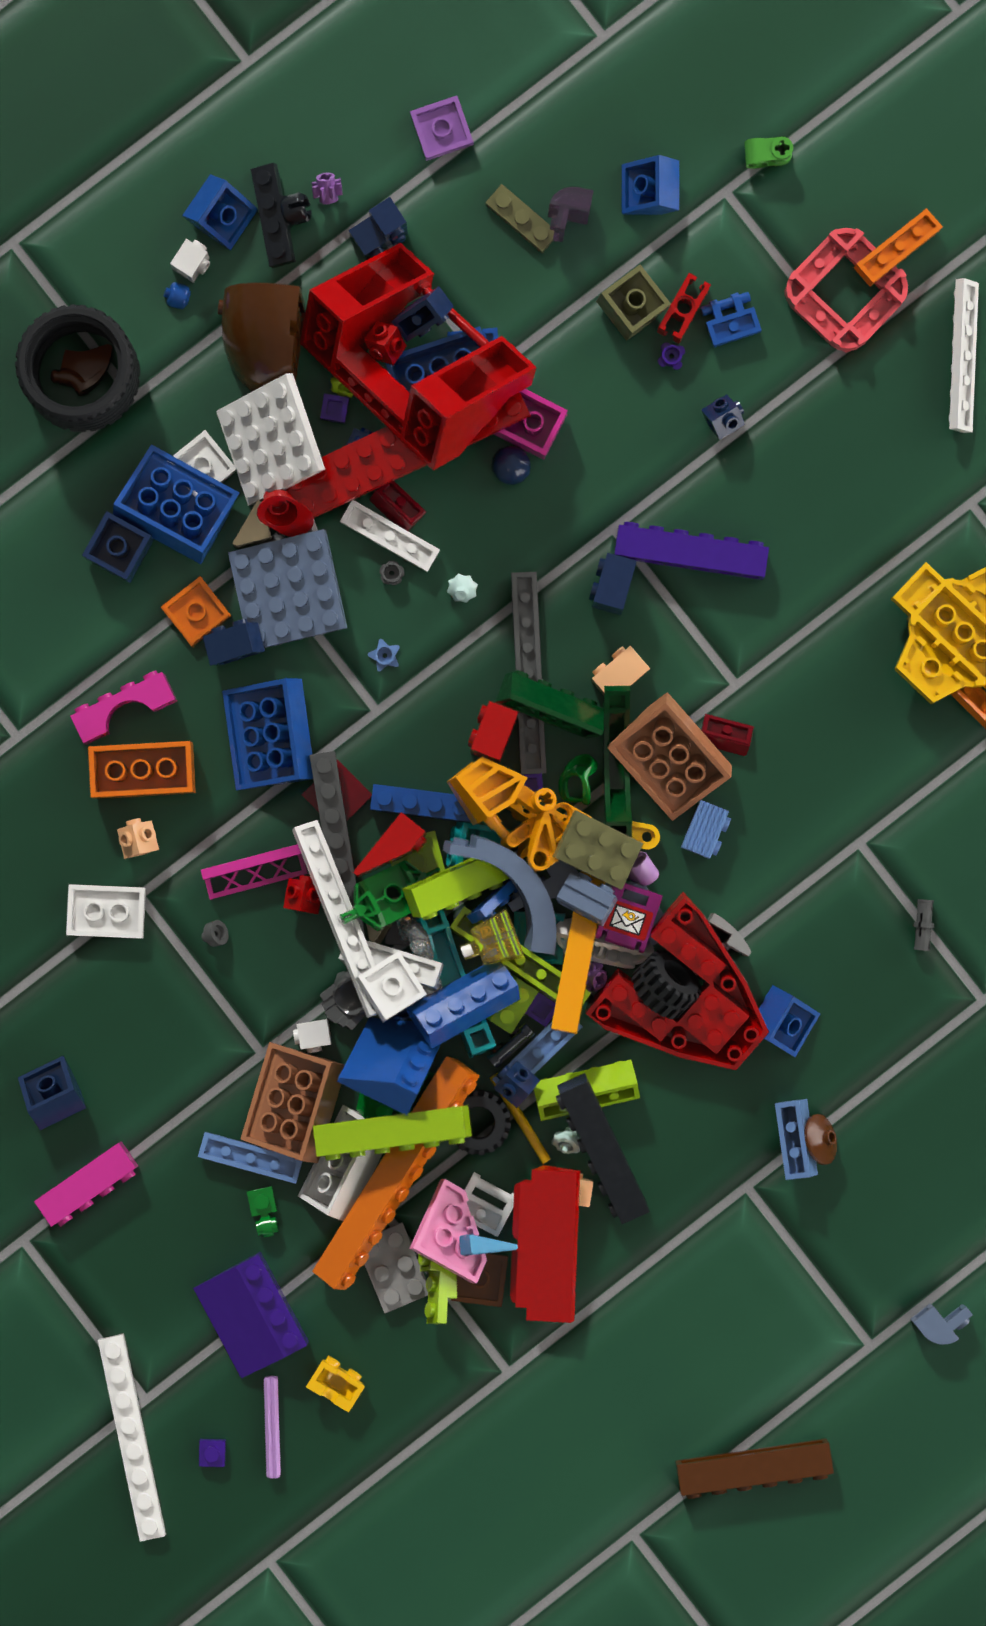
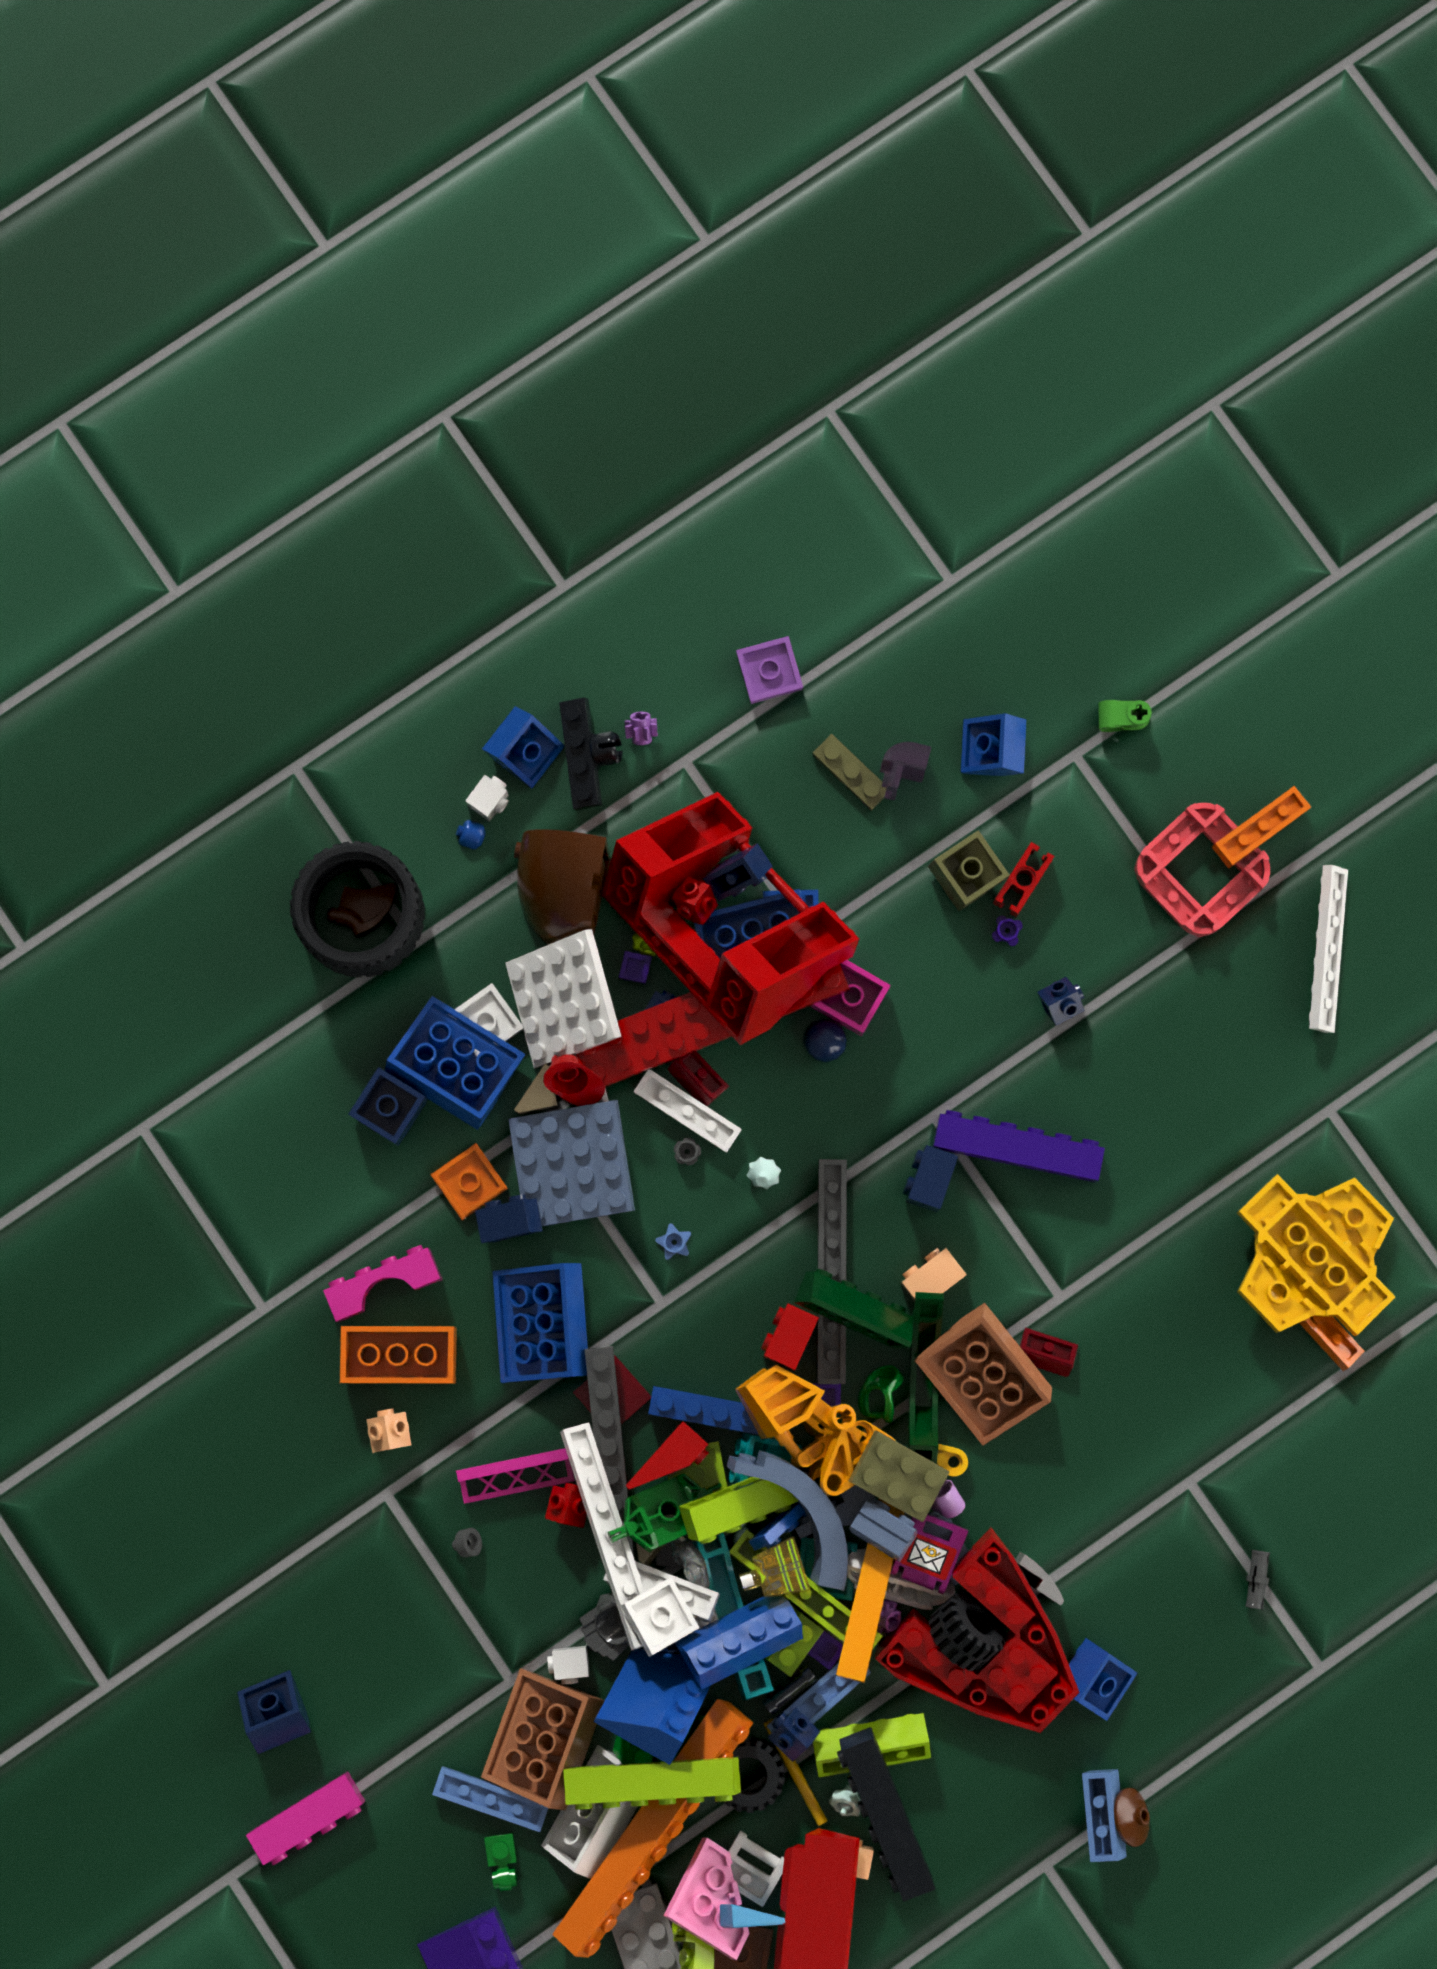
camera: 10 degrees right, 5 degrees down
white plate [66,884,146,938] -> none
dark blue brick [349,197,408,261] -> none
medium blue brick [681,800,731,859] -> none
blue plate [700,292,762,348] -> none

